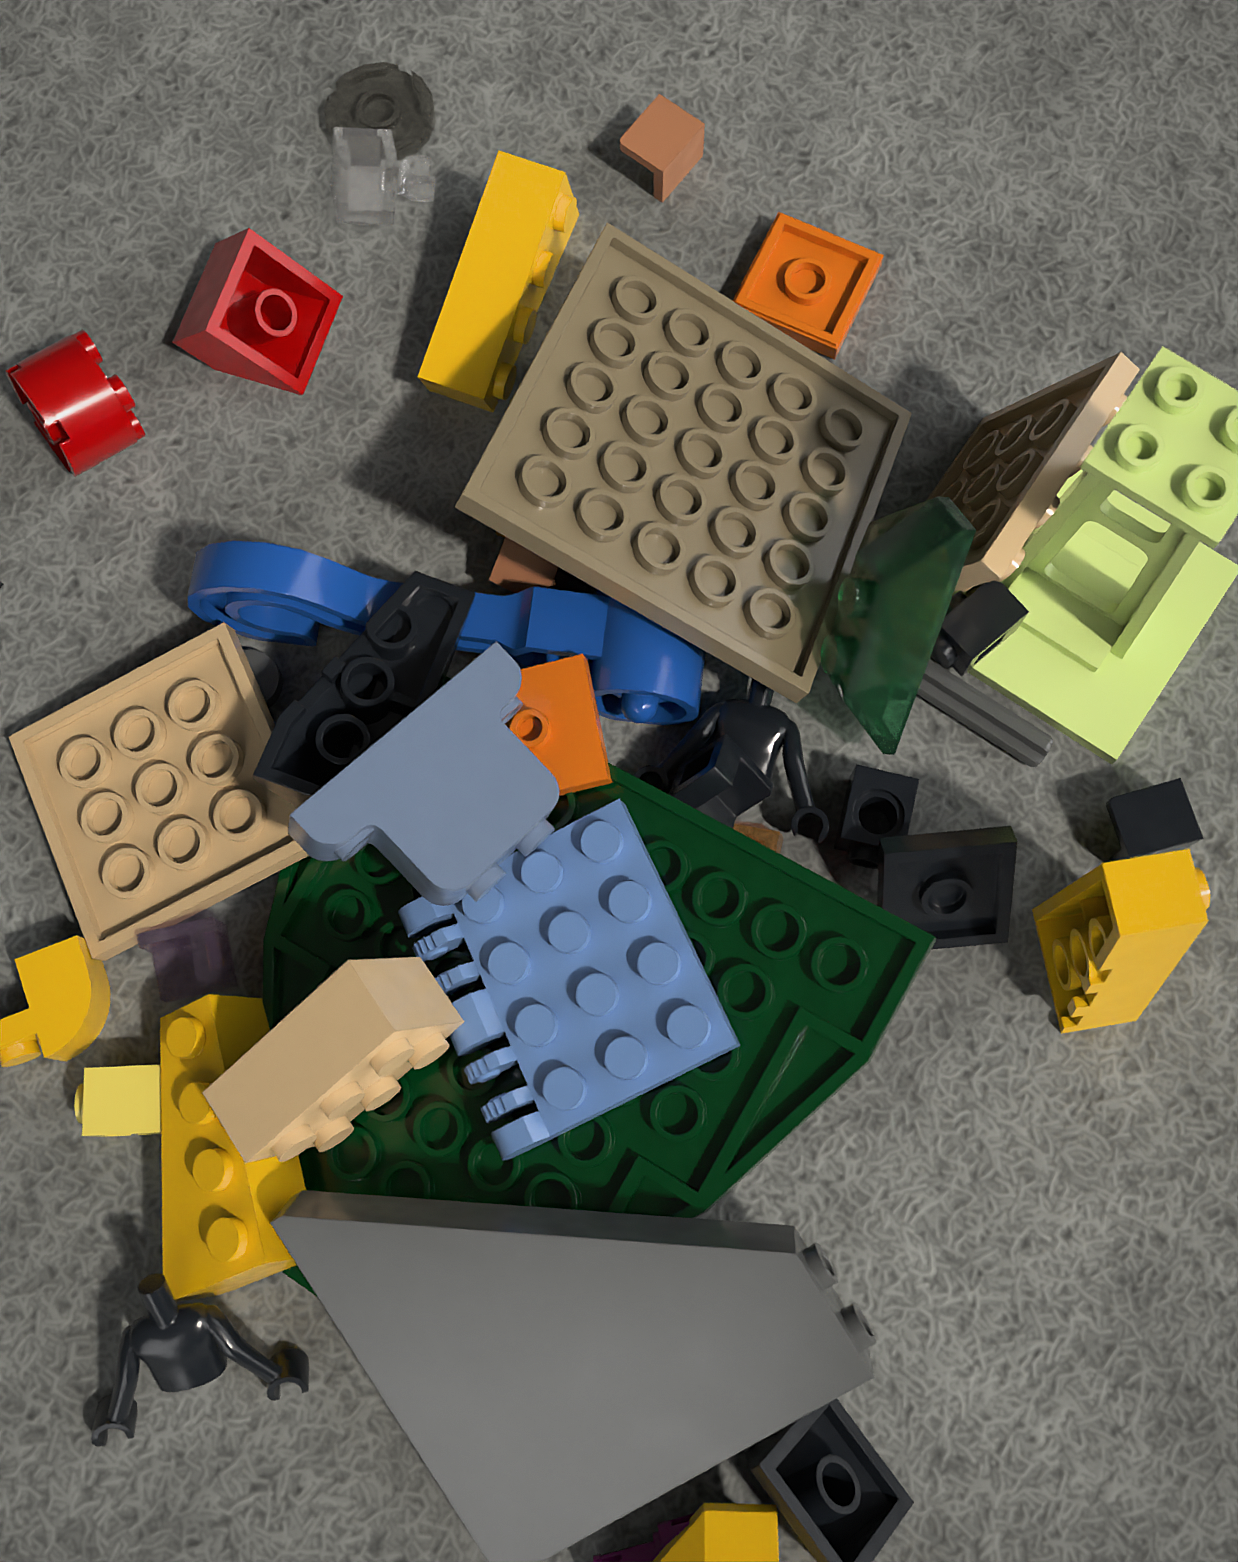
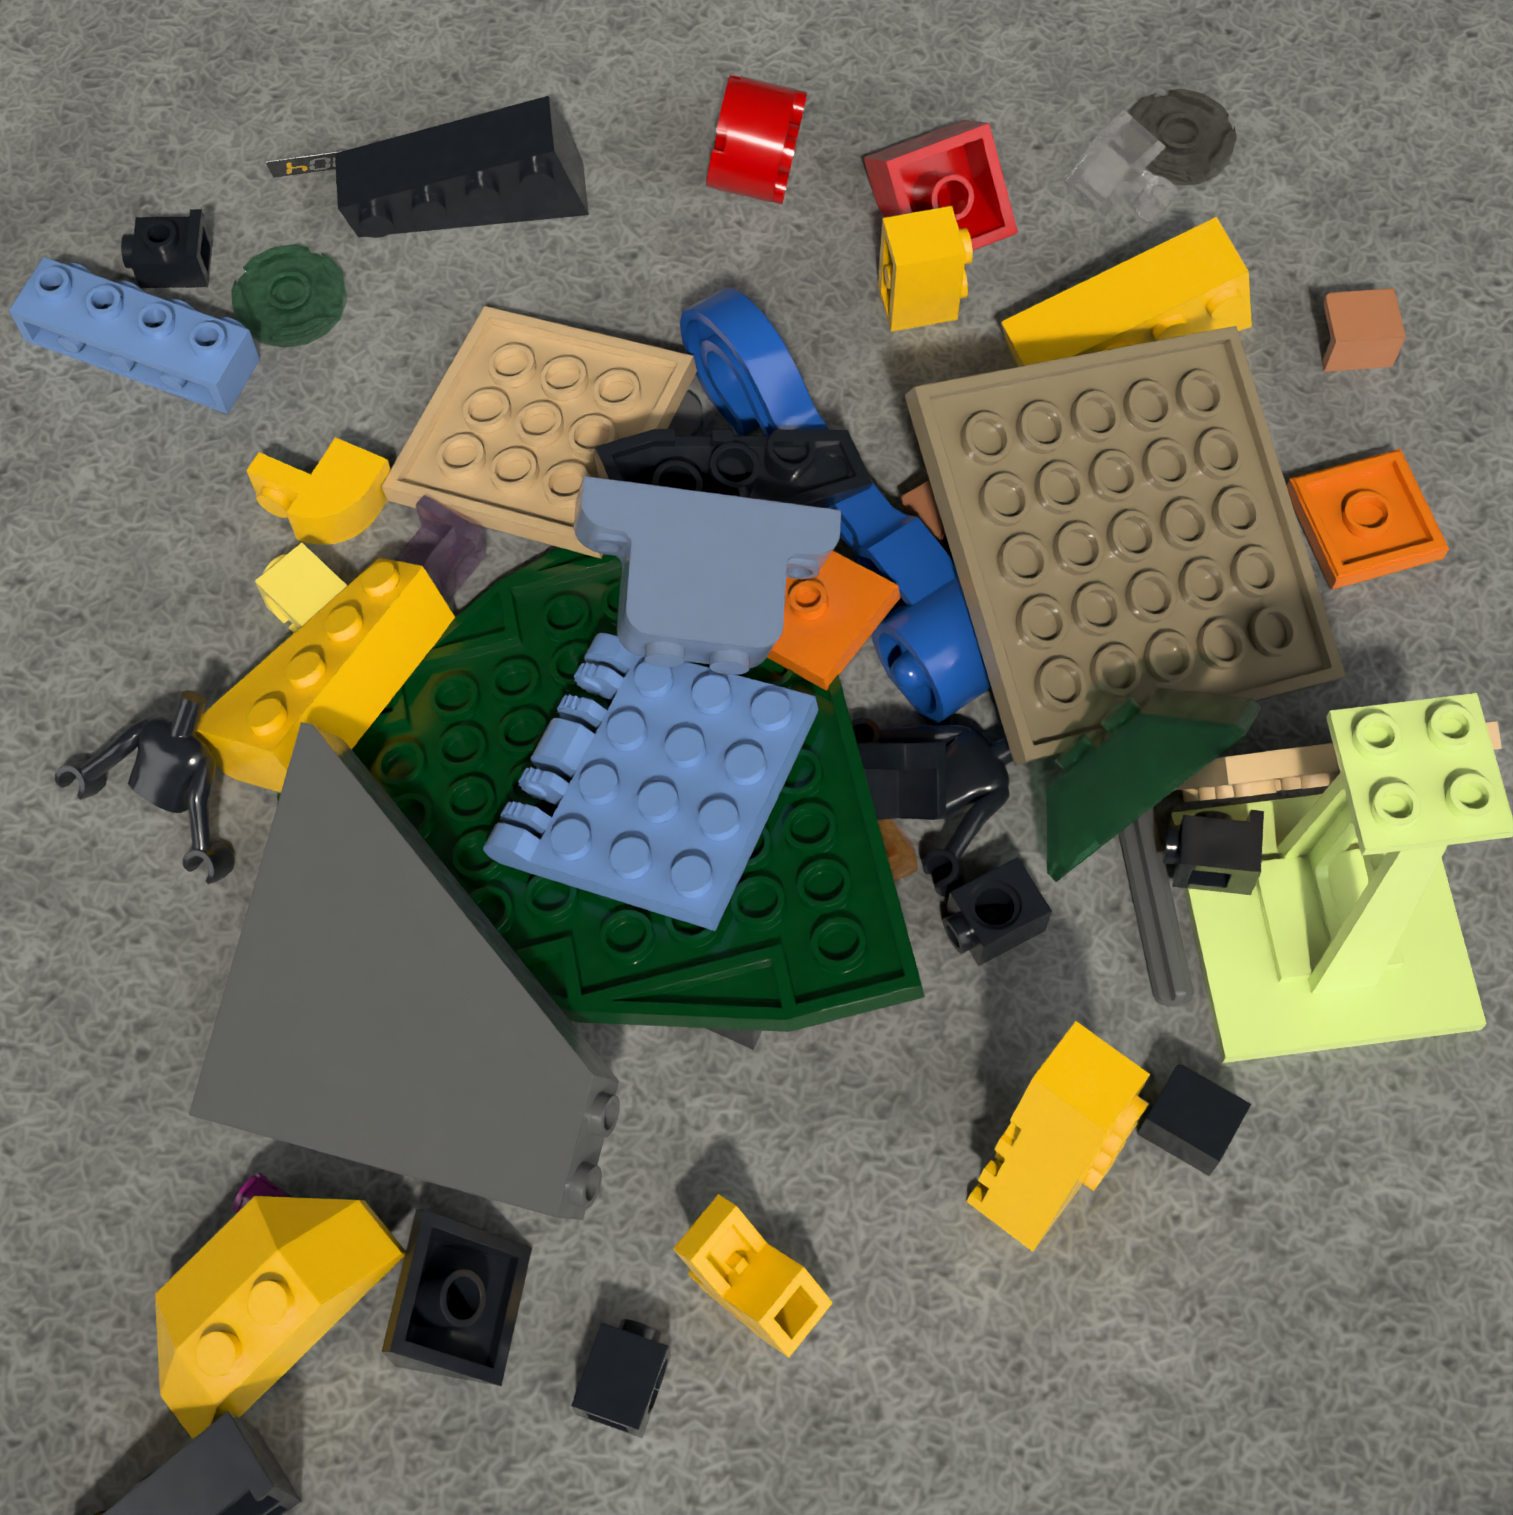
camera: 45 degrees right, 10 degrees down
tan piece [202,957,464,1163] -> none
black plate [877,826,1018,950] -> none
none -> black brick [571,1319,671,1438]
none -> yellow brick [673,1194,833,1358]
none -> yellow brick [878,206,973,332]

